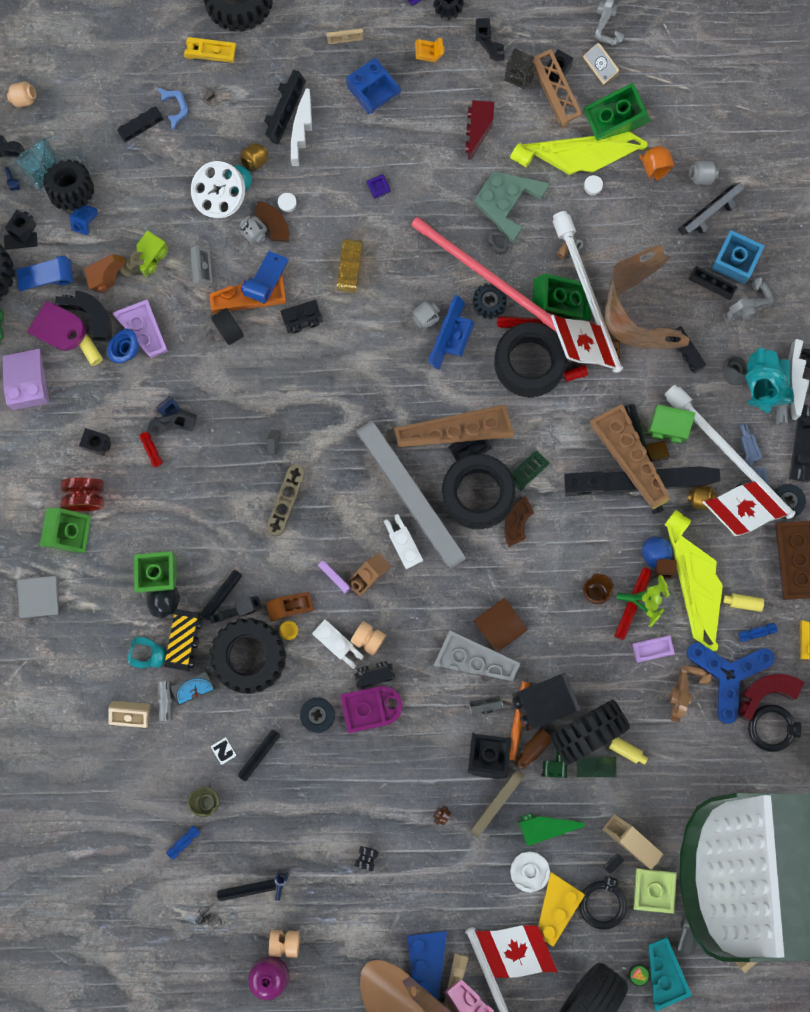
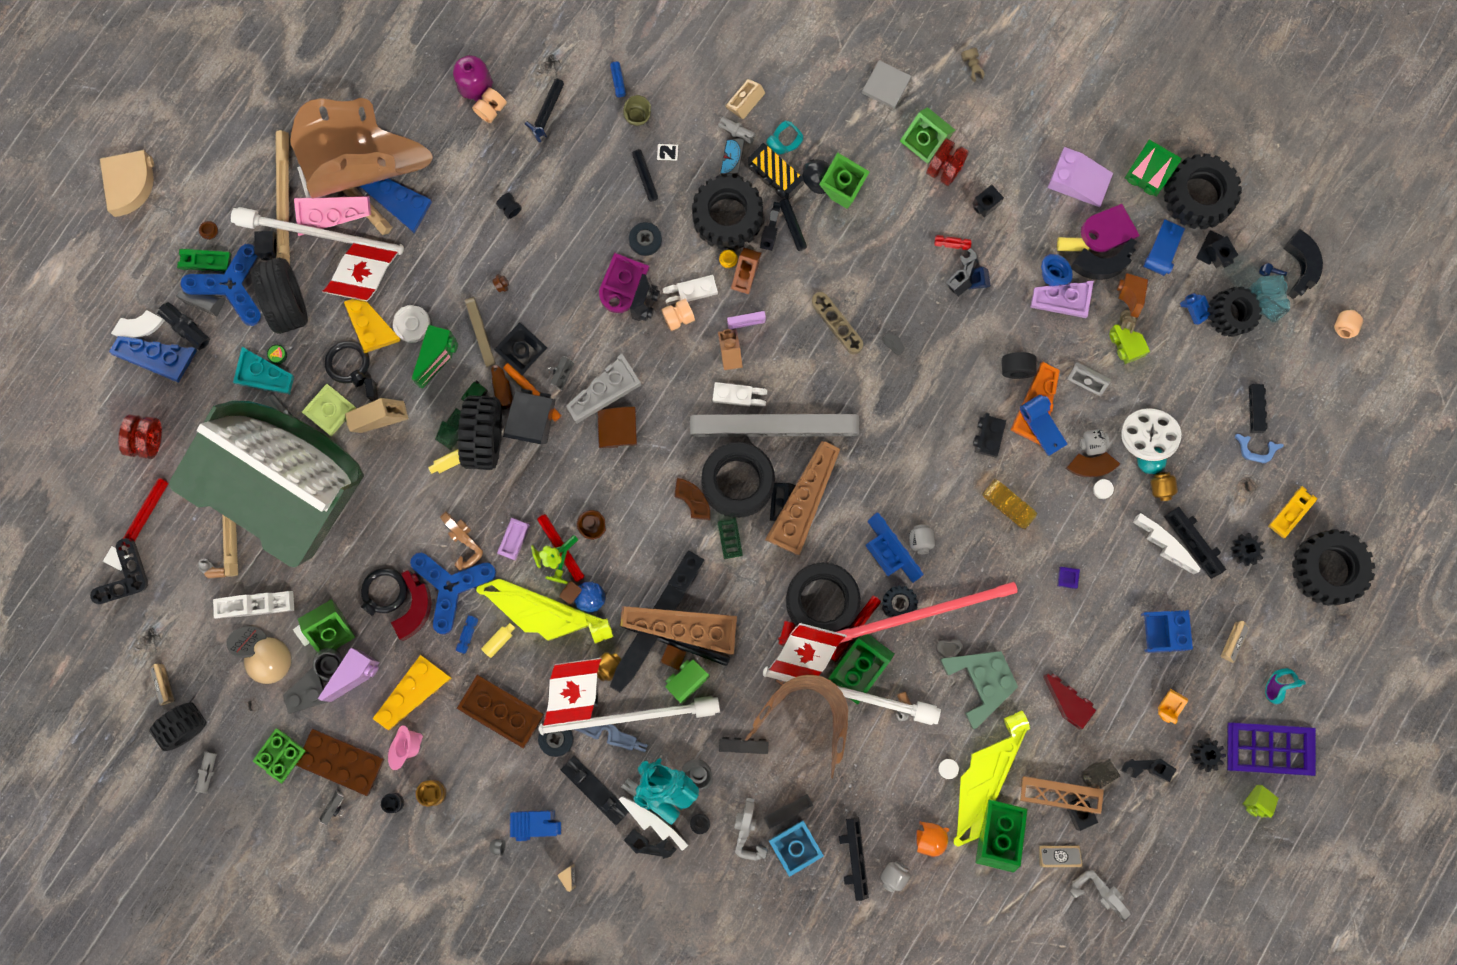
camera: 125 degrees right, 0 degrees up
none -> black wheel [690,814,710,834]
none -> black gear [1230,533,1266,566]

